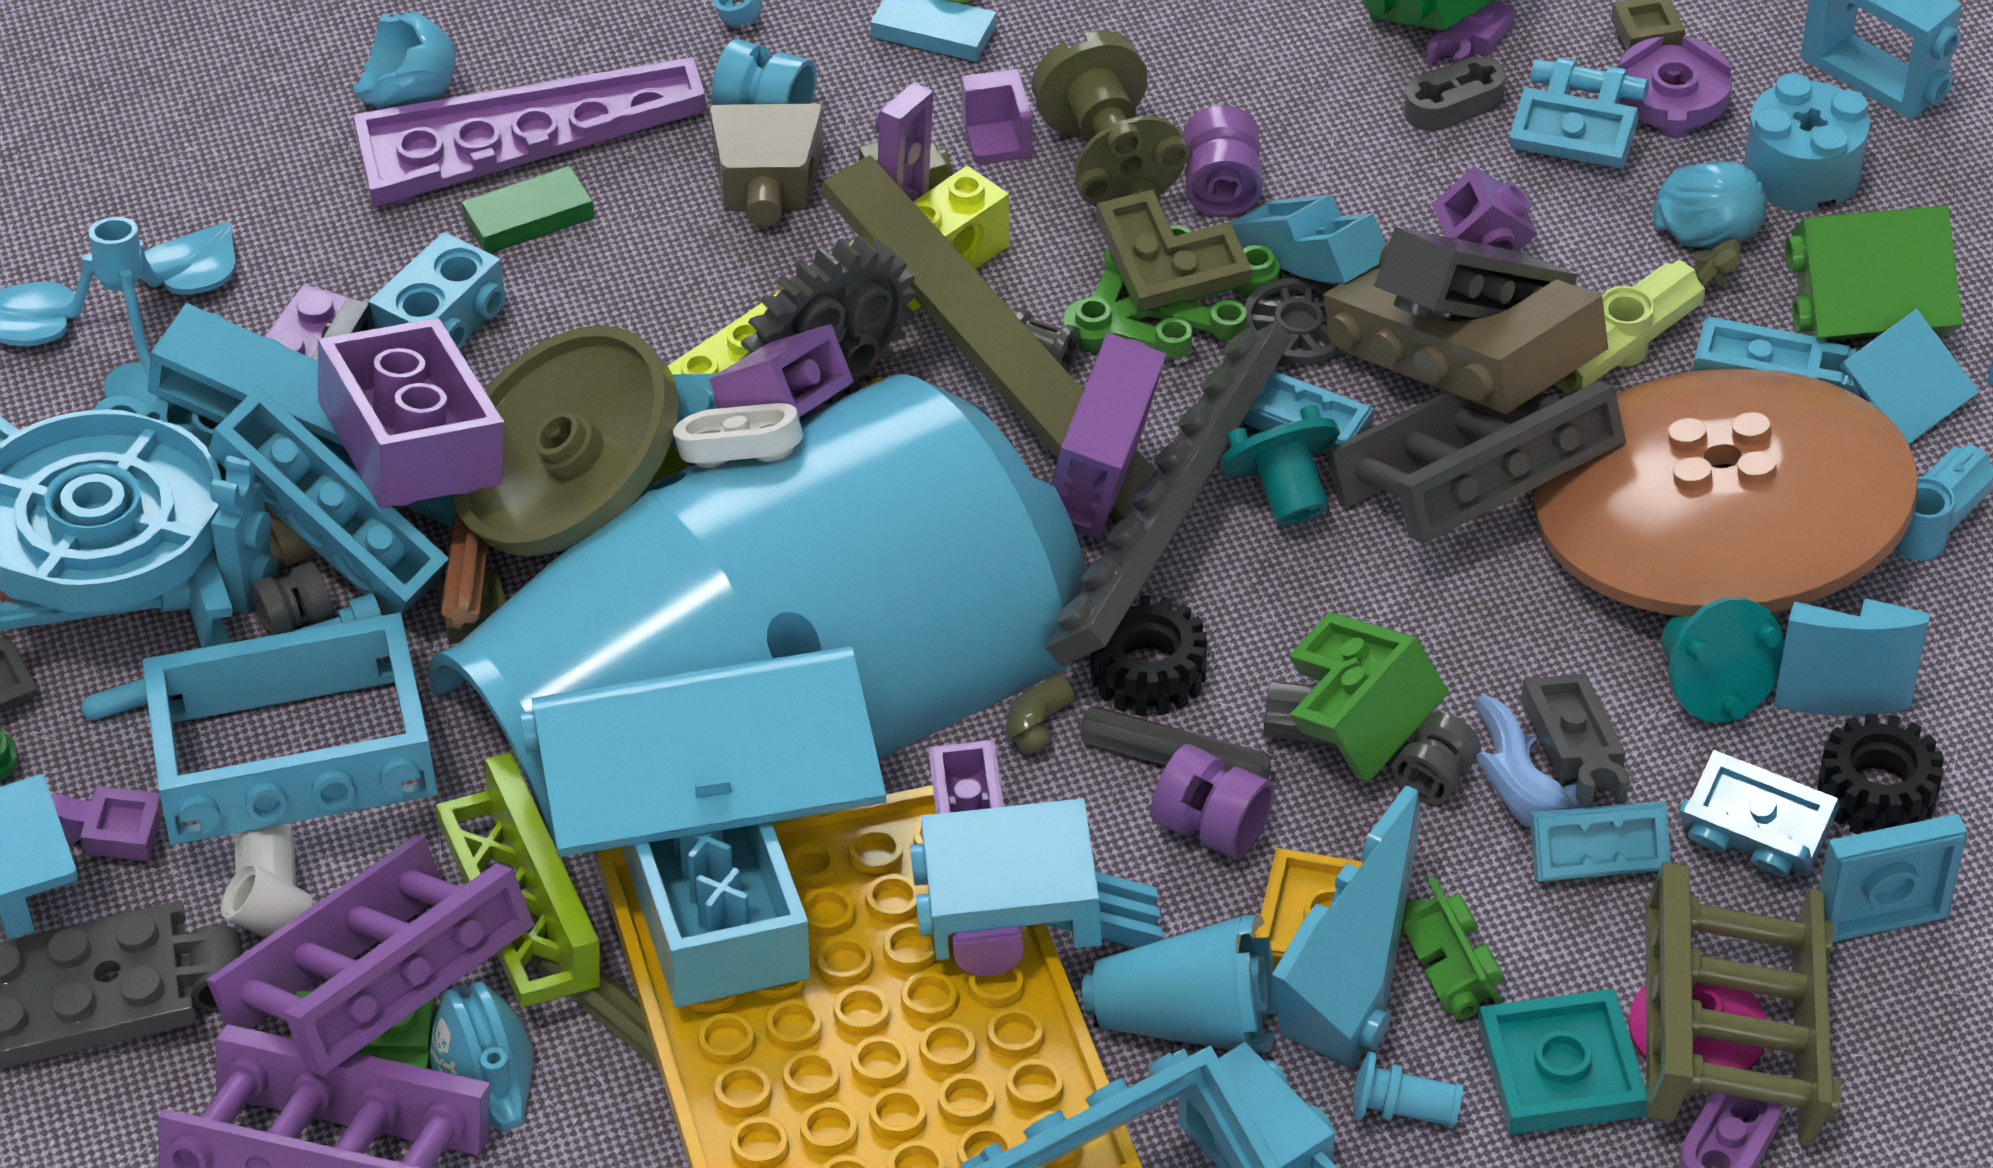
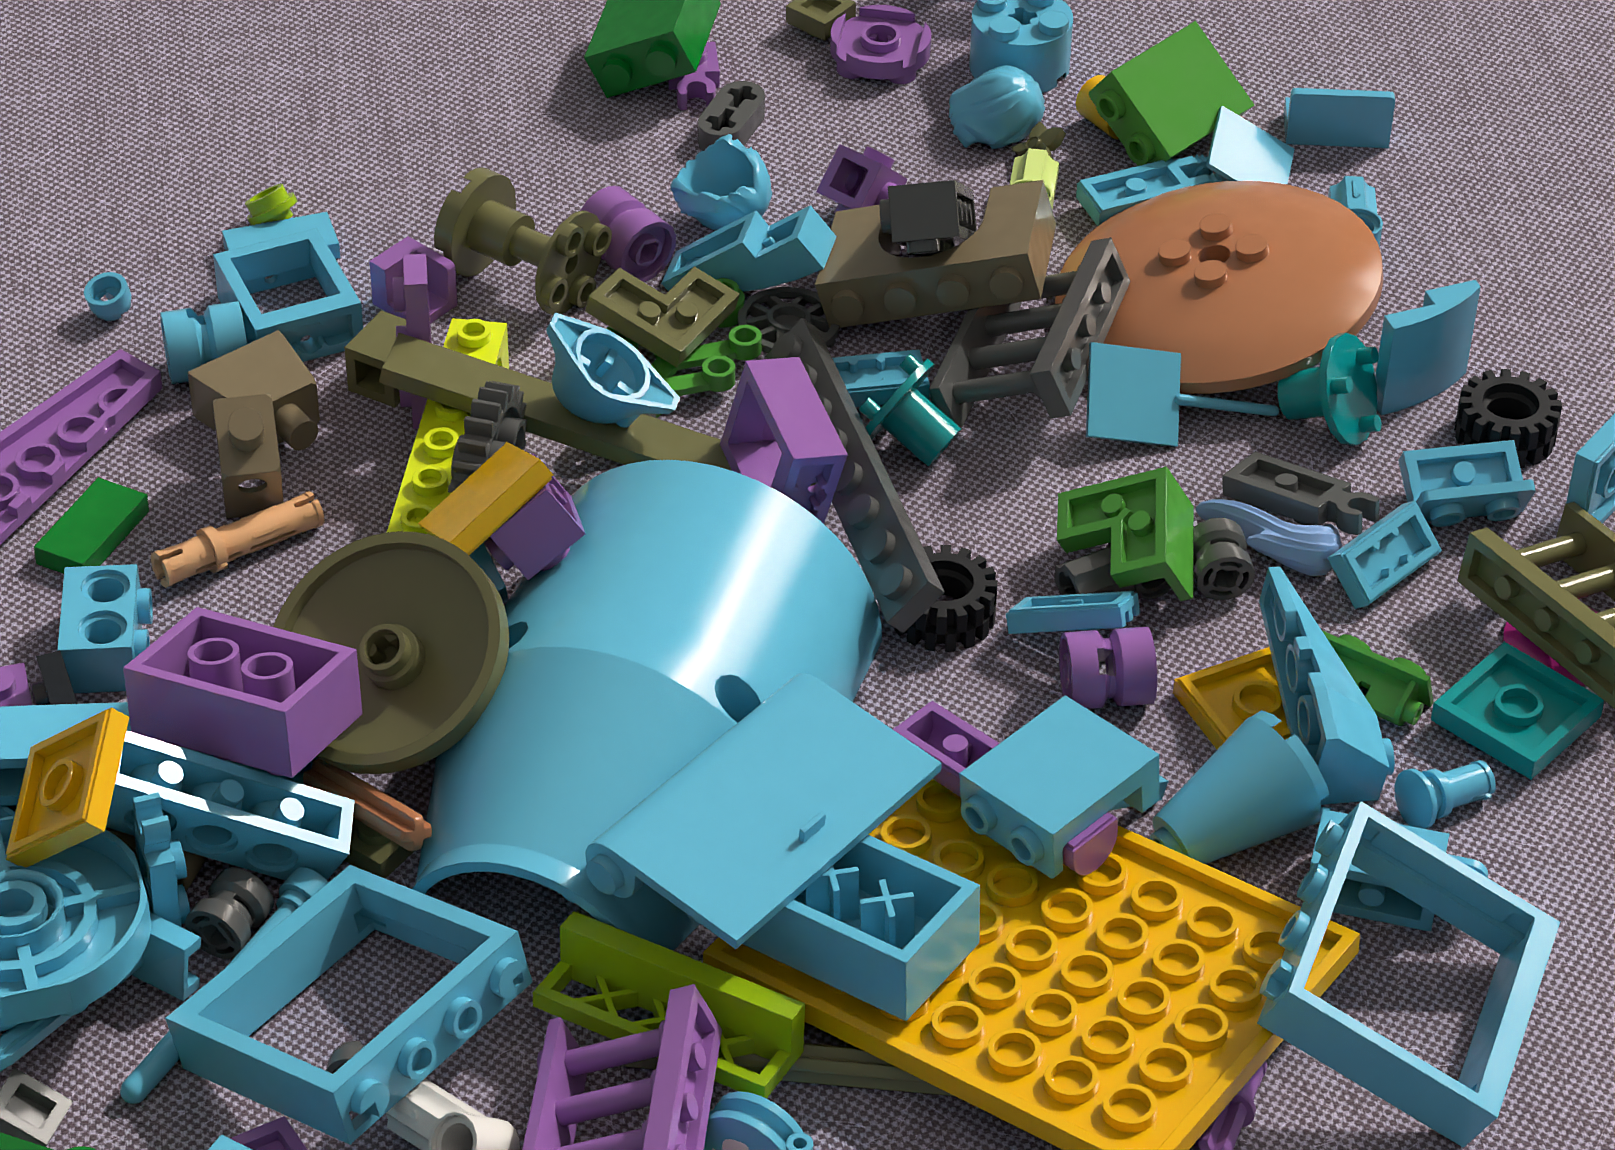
camera: 40 degrees left, 5 degrees down
white plate [673,403,803,468] -> none
olive arm [1005,674,1075,755] -> none
dark grey axle [1081,706,1271,779] -> none
medium azure plate [1509,57,1649,169] -> none
none -> yellow tile [6,707,129,868]
none -> light nougat pin [151,491,324,588]
none -> medium azure window [213,228,363,362]
none -> dark tan torso [213,393,284,519]
none -> yellow tile [418,442,553,555]
none -> medium azure hat [546,312,680,428]
none -> medium azure hair [670,134,772,231]
none -> medium azure tile [1006,591,1140,634]
none -> medium azure piece [1086,342,1279,447]

